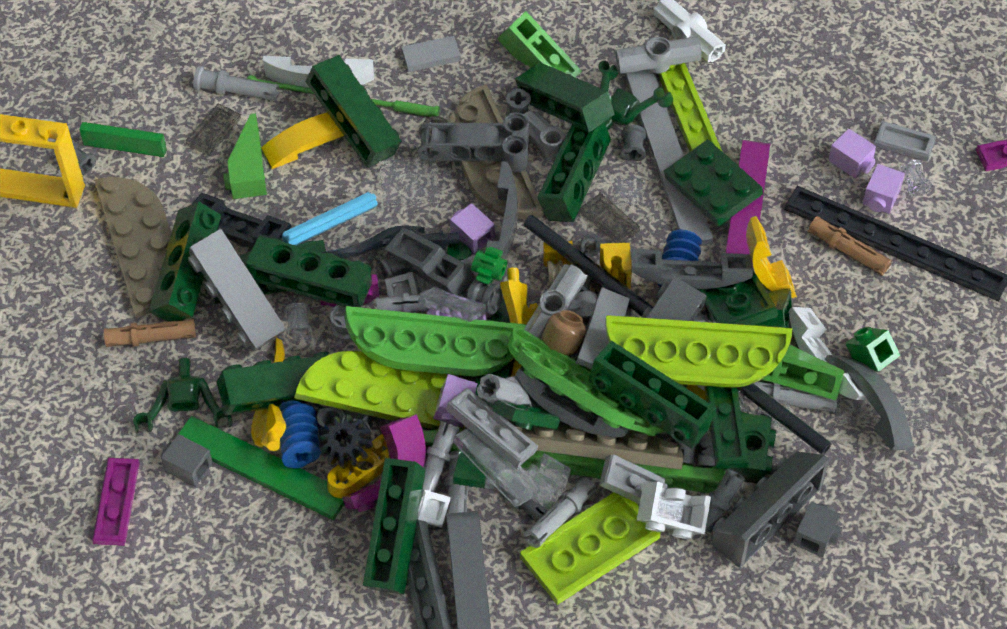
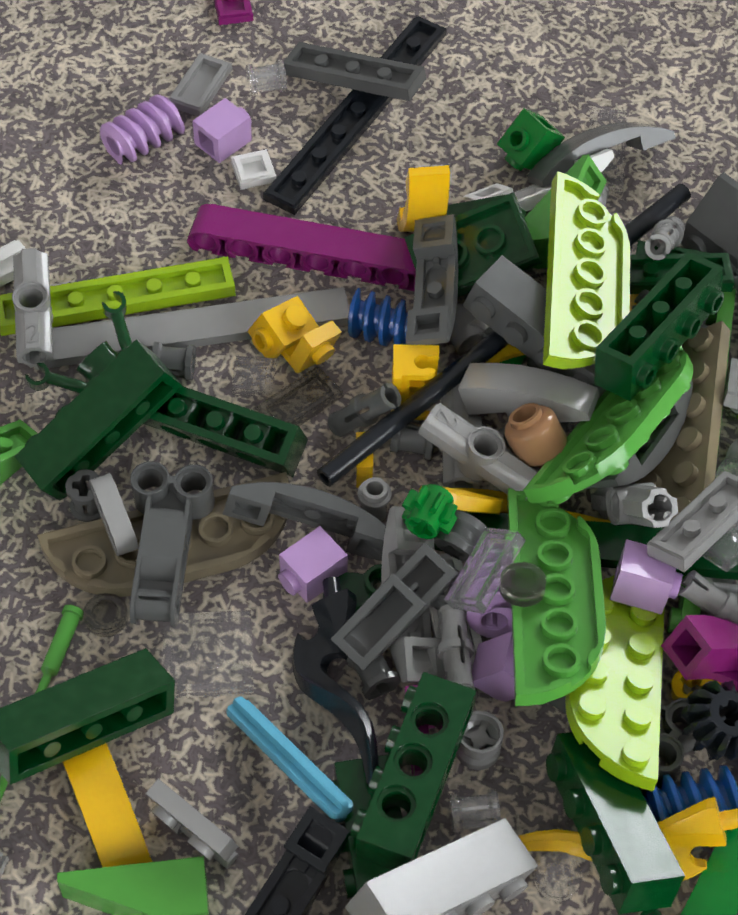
camera: 90 degrees left, 0 degrees up
dark green plate [492,400,560,430] -> none
light grey piece [523,110,565,163] -> none
dark tan bush [547,260,563,287] -> none
dark green plate [664,139,763,227] -> none
medium nougat pin [808,216,892,276] -> none
lavender brick [863,164,905,214] -> none
none -> light grey beam [89,473,139,556]
none -> lavender piece [100,94,185,165]
none -> light grey plate [146,779,239,869]
none -> white tile [231,149,277,190]
none -> yellow bracket [248,296,319,363]
none -> yellow bracket [281,320,342,374]
none -> dark grey plate [282,42,427,101]
none -> light grey pin [357,477,392,521]
none -> clear smoke tile [500,562,546,607]
none -> light grey pin [645,216,685,260]

